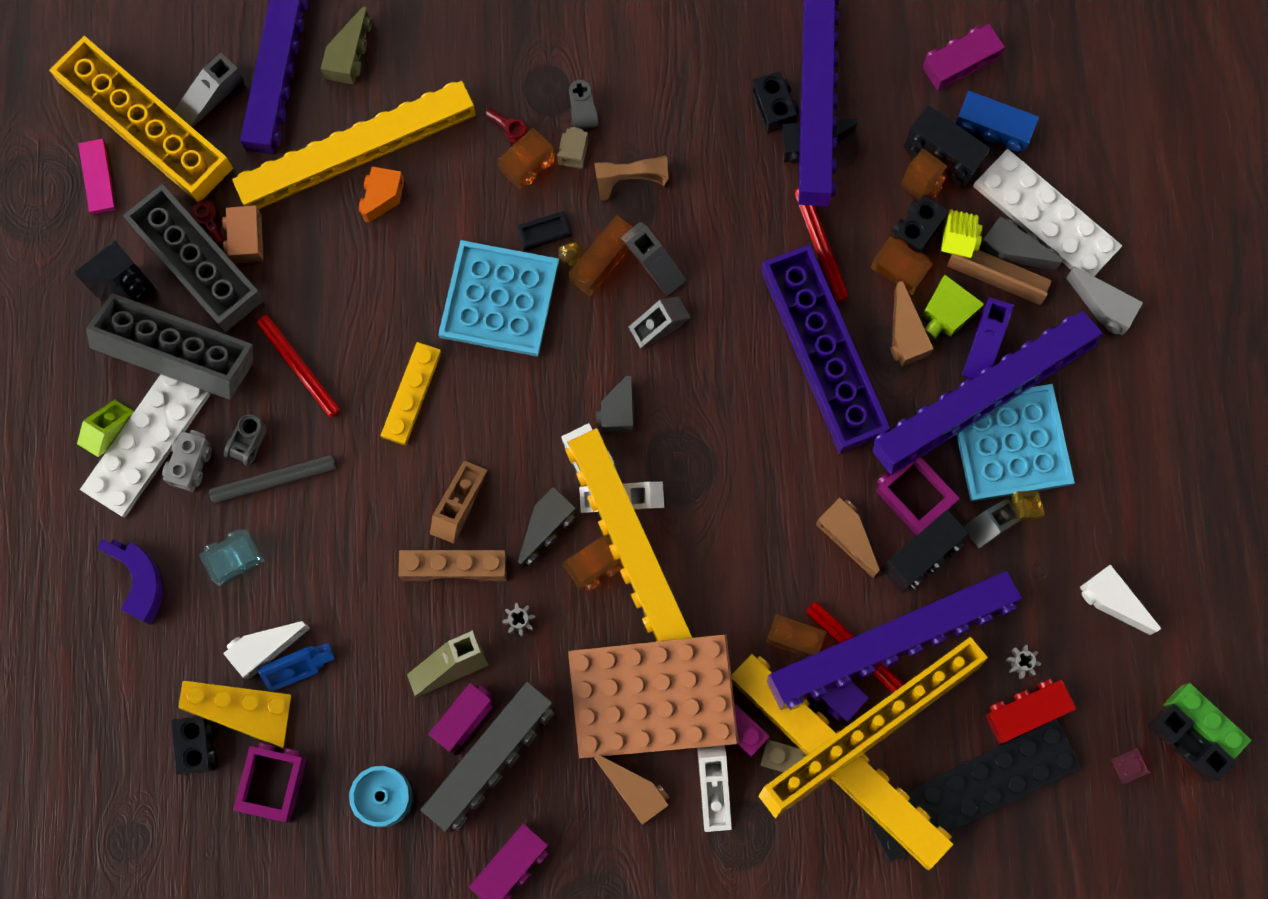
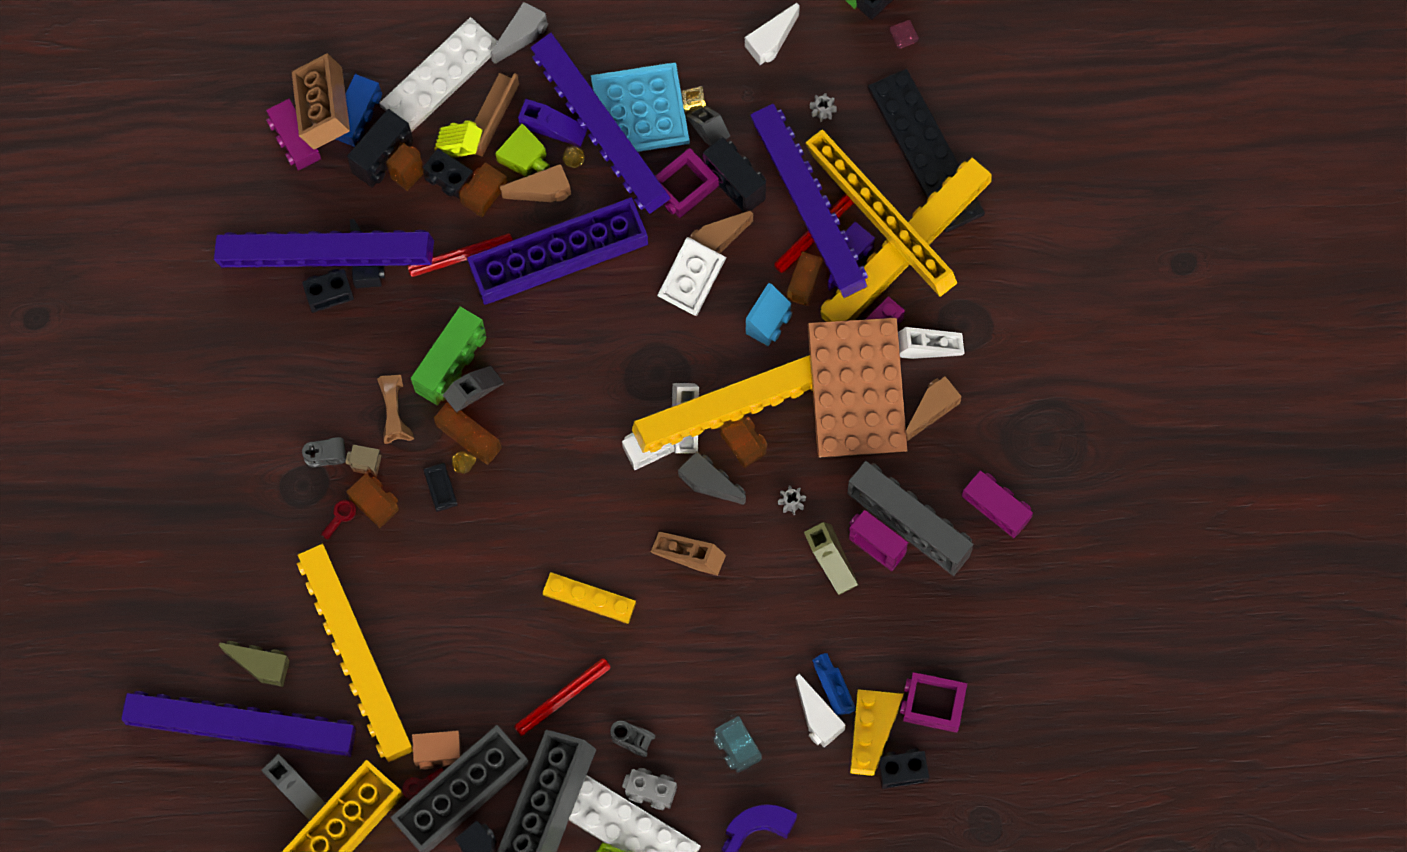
camera: 90 degrees left, 5 degrees down
dark grey axle [209,455,336,503] -> none
medium azure wheel [349,766,414,827] -> none
orange slope [359,167,404,223] -> none
medium nougat arch [398,550,507,581] -> none
medium azure plate [438,240,559,357] -> none
dark grey slope [596,376,633,433] -> none
dark grey slope [629,296,691,348] -> none
dark tan plate [760,740,807,773] -> none
dark grey slope [979,216,1064,271] -> none
red brick [985,678,1076,744] -> none
none -> medium nougat brick [292,53,350,150]
none -> bright green brick [411,307,486,406]
none -> clear yellow plate [563,146,584,168]
none -> white tile [657,237,727,316]
none -> dark azure slope [746,283,793,346]

